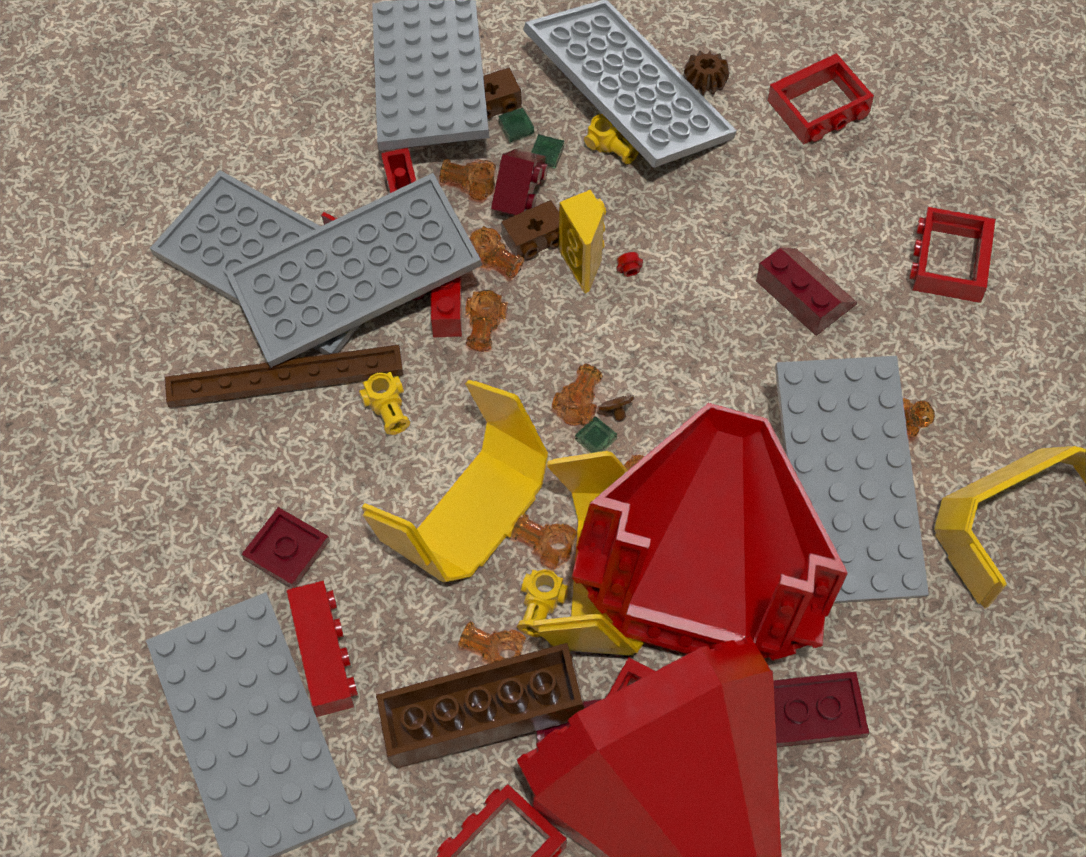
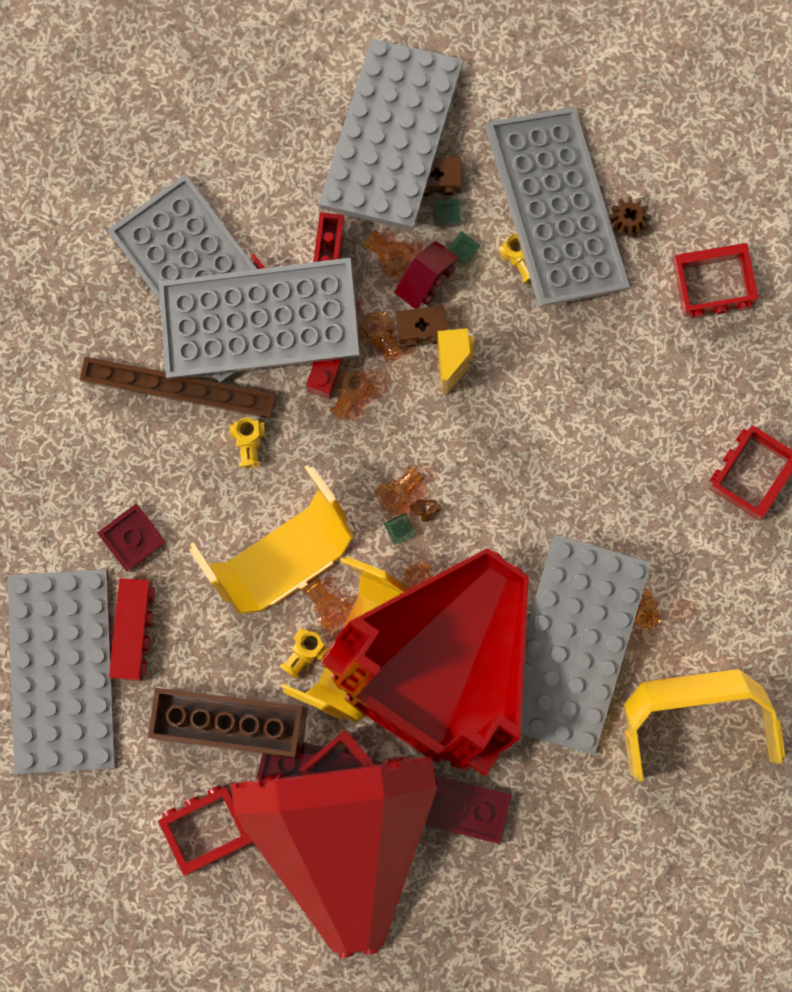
camera: 25 degrees right, 20 degrees up
clear orange connector [458,621,526,663] -> none
red plate [616,252,644,277] -> none
dark red slope [756,247,857,336] -> none

